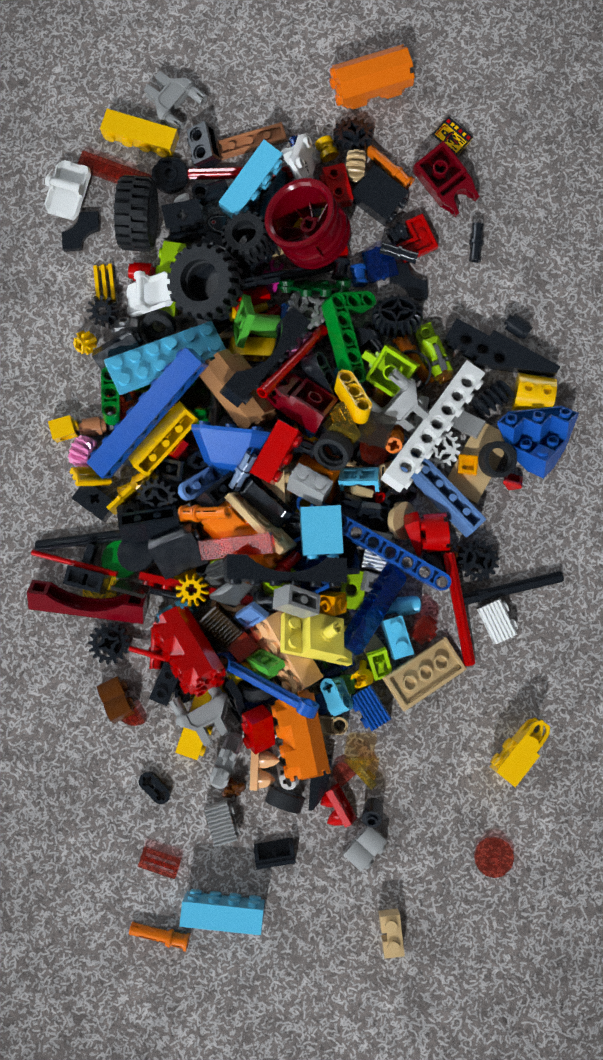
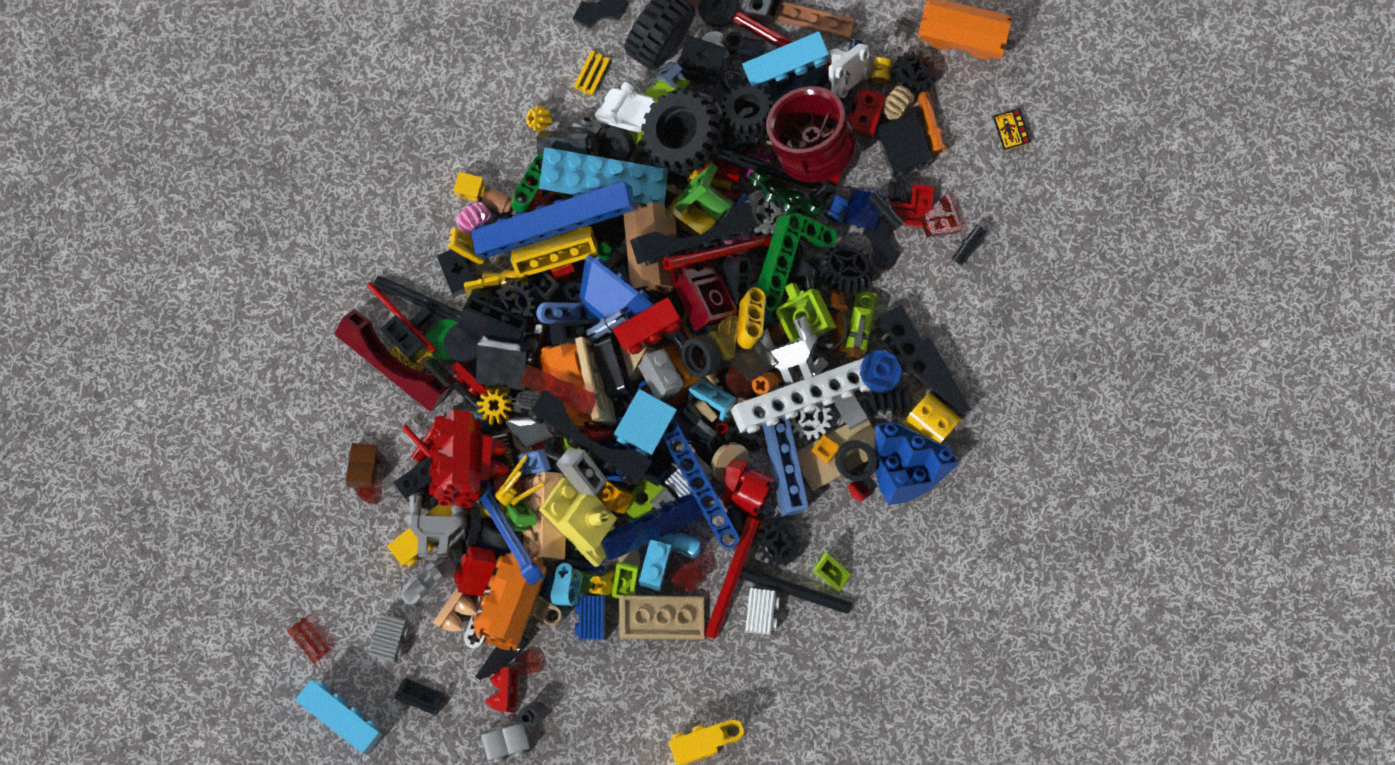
camera: 30 degrees right, 5 degrees down
black gear [86,294,119,327] -> none
black gear [88,622,131,665] -> none
red brick [128,262,156,281] -> none
orange pin [129,922,191,952] -> none
black beam [138,771,171,804] -> none
orange pin [178,504,232,522] -> none
reddish brown plant [221,777,246,798] -> none
black tyre [265,785,305,814] -> none
clear yellow slope [343,756,377,790] -> none
dark red brick [412,141,480,218] -> none
black brick [504,313,533,340] -> none
none -> red tile [480,434,510,480]
none -> yellow plant [495,455,545,507]
none -> sand blue tile [656,61,684,88]
none -> lime slope [812,552,852,592]
none -> blue tile [860,350,902,392]
none -> clear smoke tile [894,16,919,41]
none -> clear red wing [920,193,962,237]

